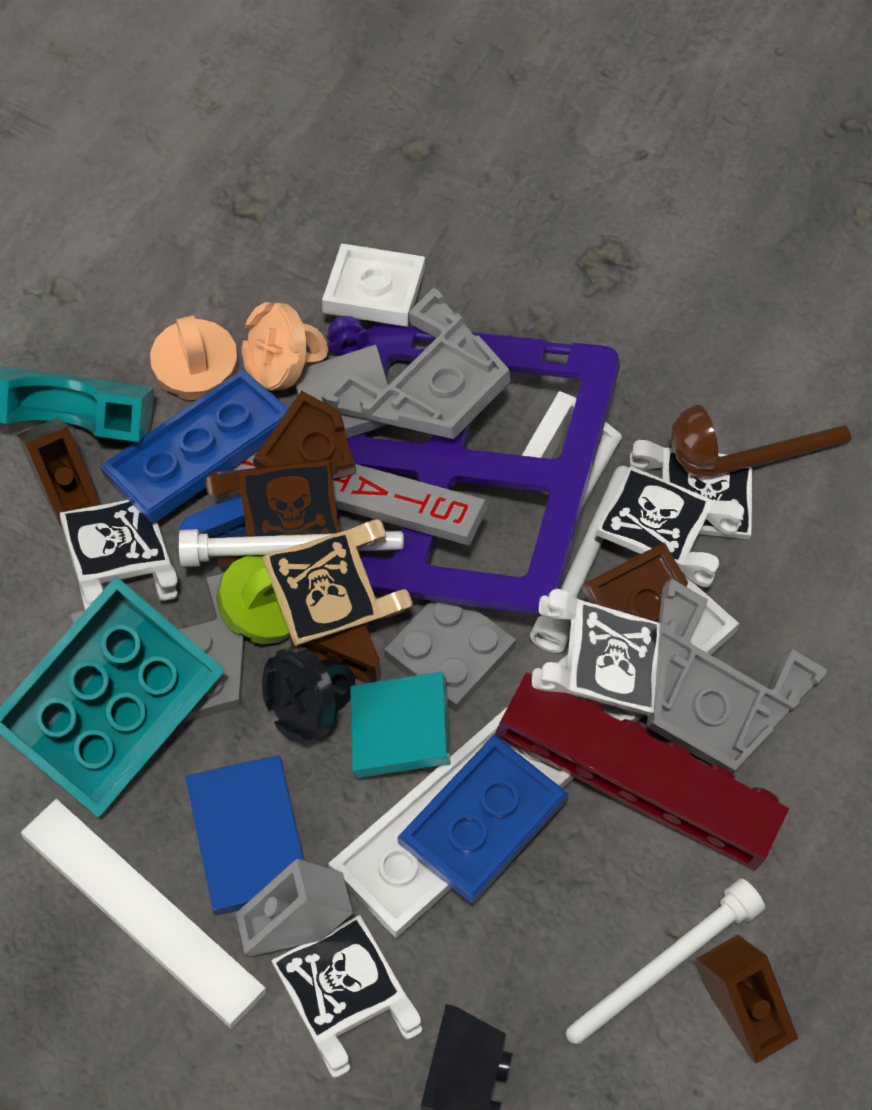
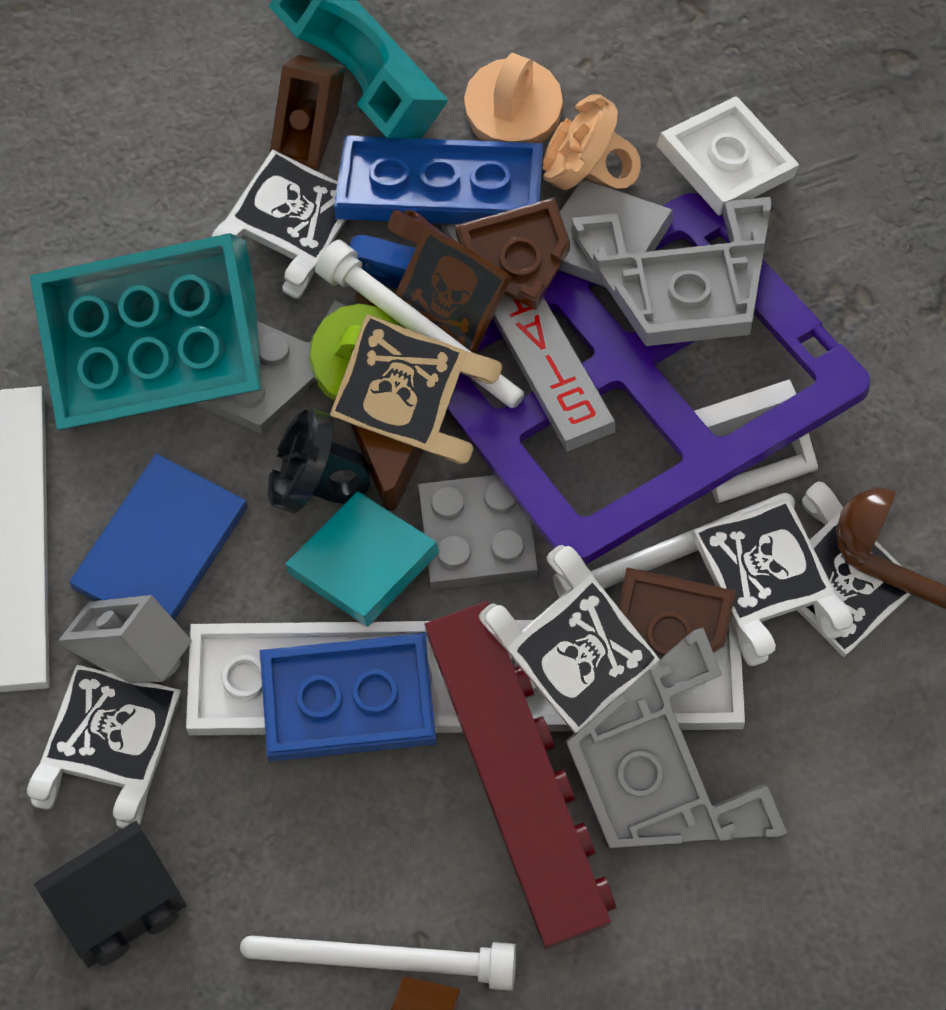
camera: 45 degrees right, 5 degrees up
dark purple plate [326,316,369,355] -> none

